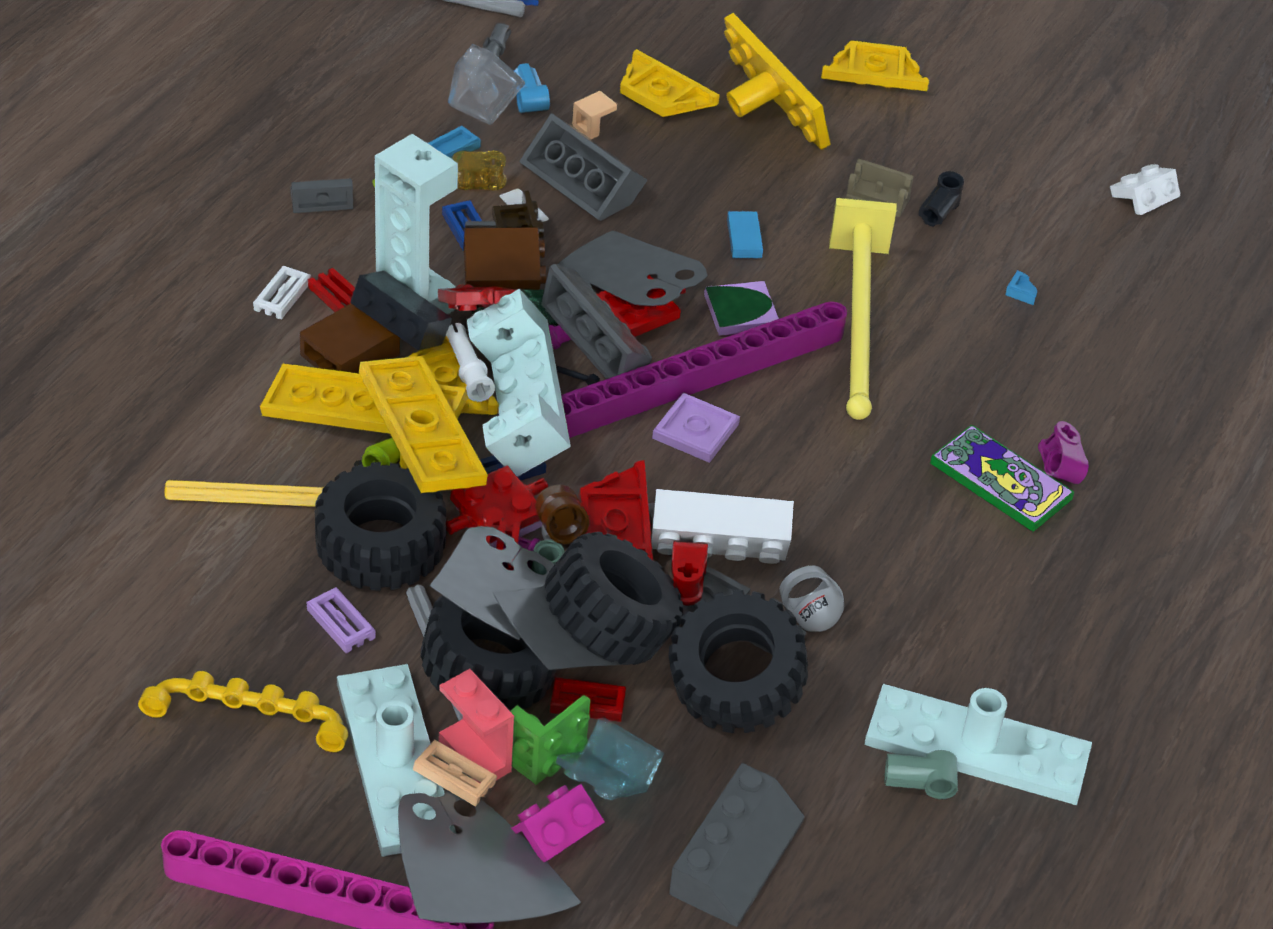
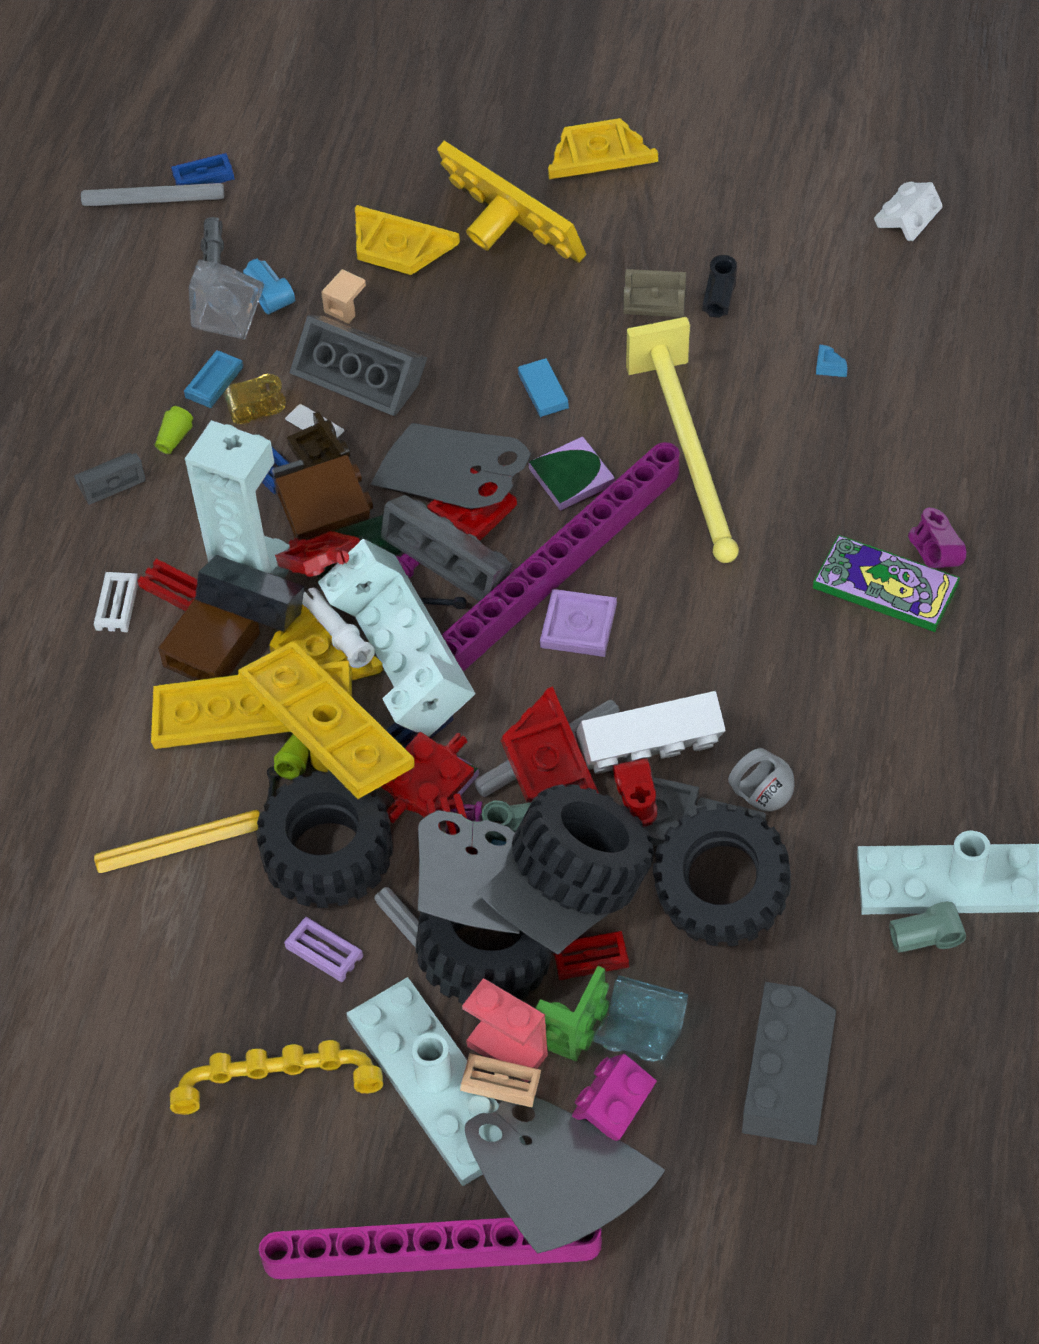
camera: 10 degrees left, 10 degrees up
reddish brown wheel [535,484,589,544] -> none

